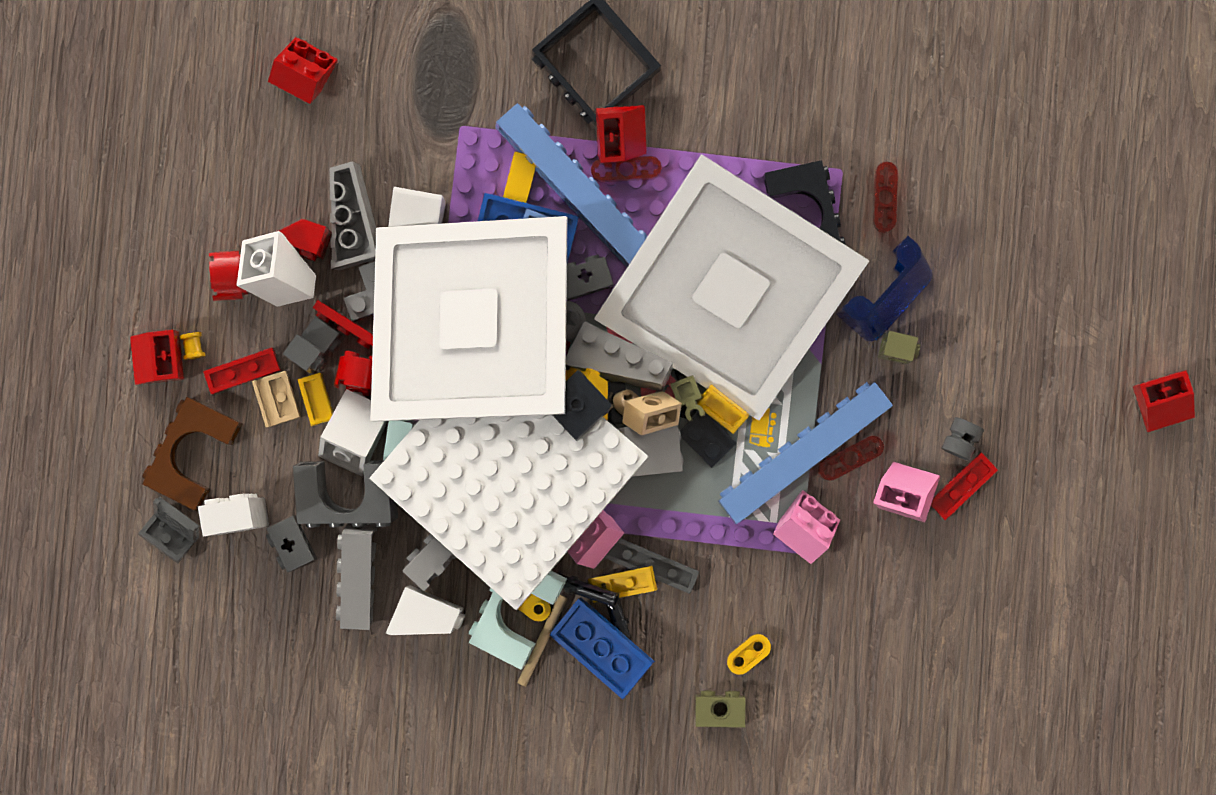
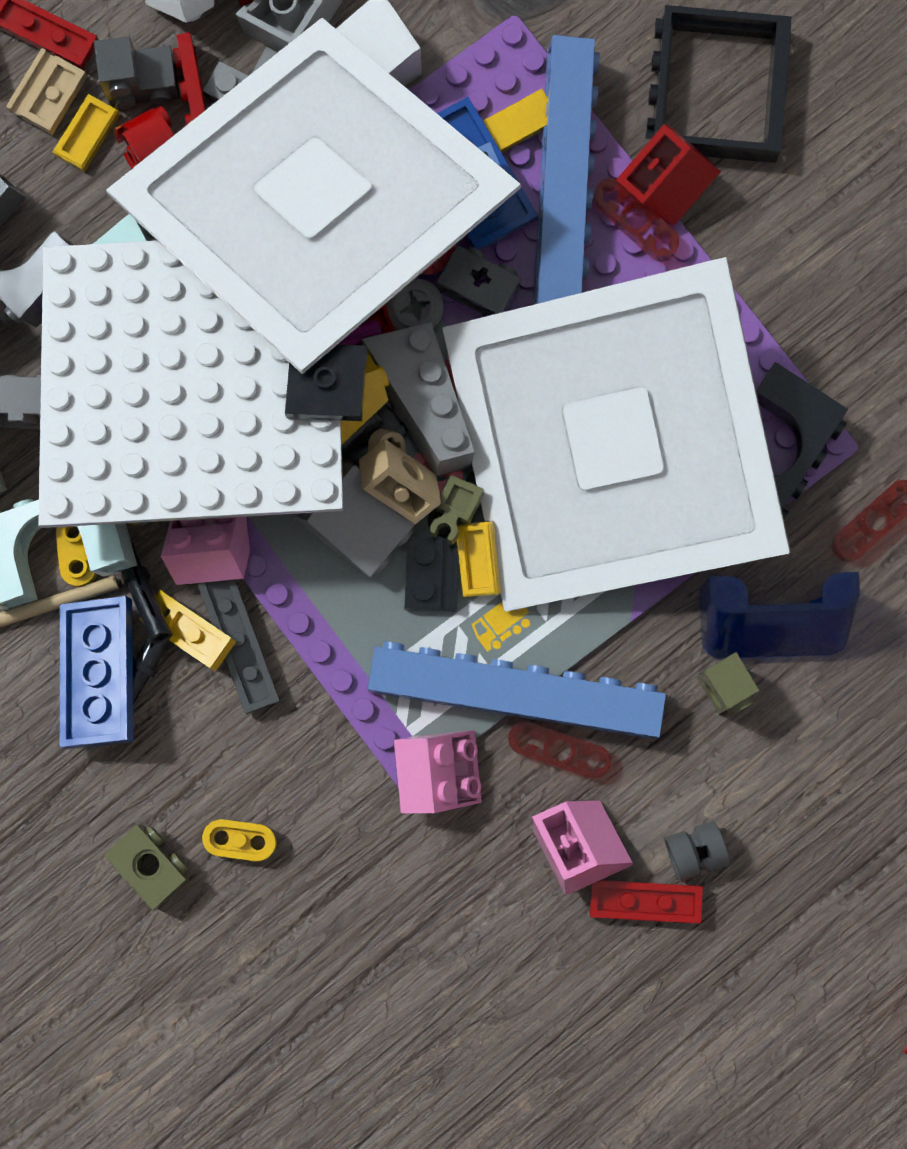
camera: 45 degrees right, 5 degrees down
white slope [318,389,388,476] -> none

